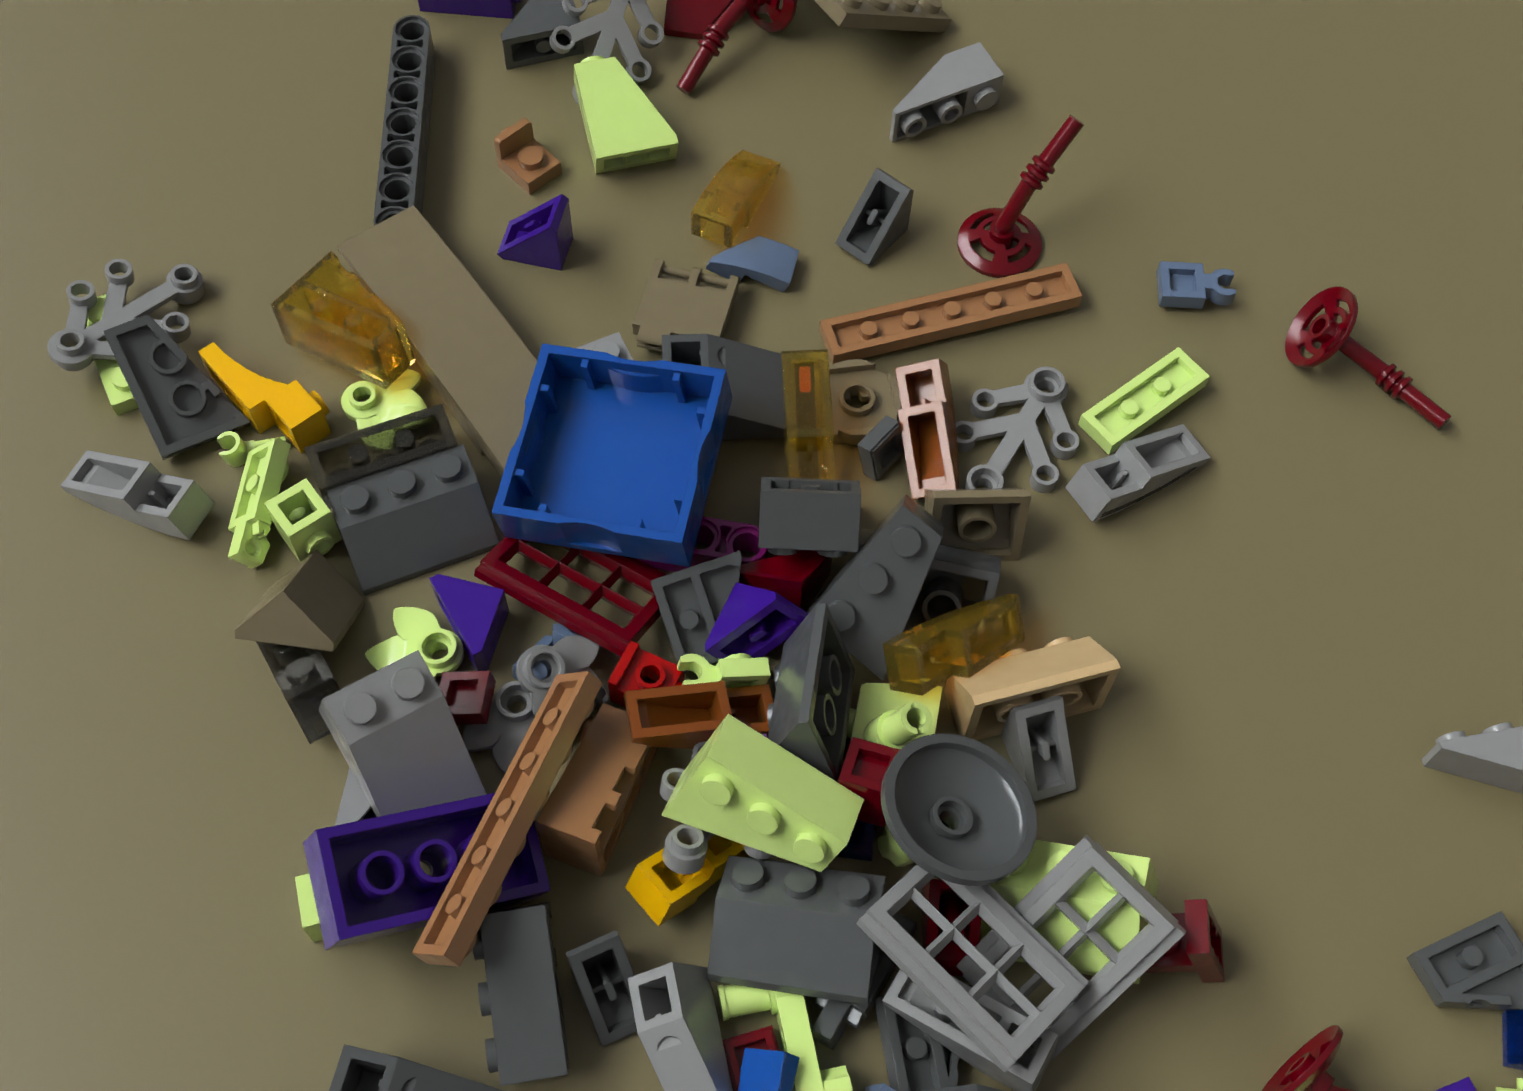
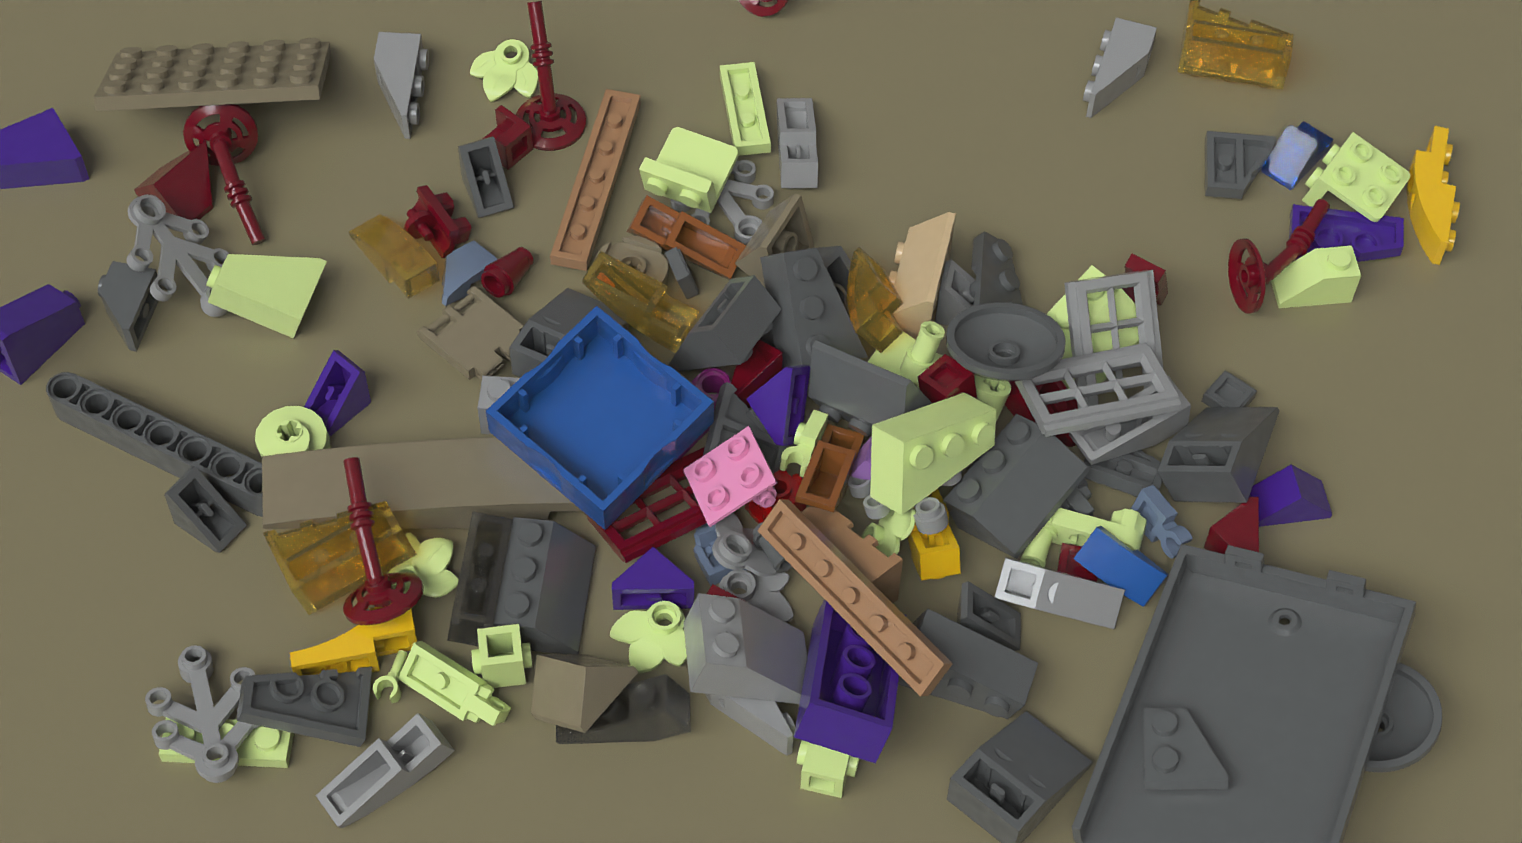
camera: 60 degrees left, 5 degrees down
medium nougat bracket [494,118,562,195] -> none
sand blue plate [1156,261,1236,309] -> none
none -> dark grey slope [164,466,247,553]
none -> yellowish green piece [255,406,331,458]
none -> dark red dish [343,457,424,625]
none -> dark red hips [404,185,472,258]
none -> yellowish green plate [470,39,538,102]
none -> dark red panel [481,105,533,170]
none -> dark red cone [481,247,534,298]
none -> yellowish green bracket [639,127,739,213]
none -> bright pink hinge [683,426,777,527]
none -> yellowish green plate [861,508,916,557]
none -> dark grey wing [969,231,1023,308]

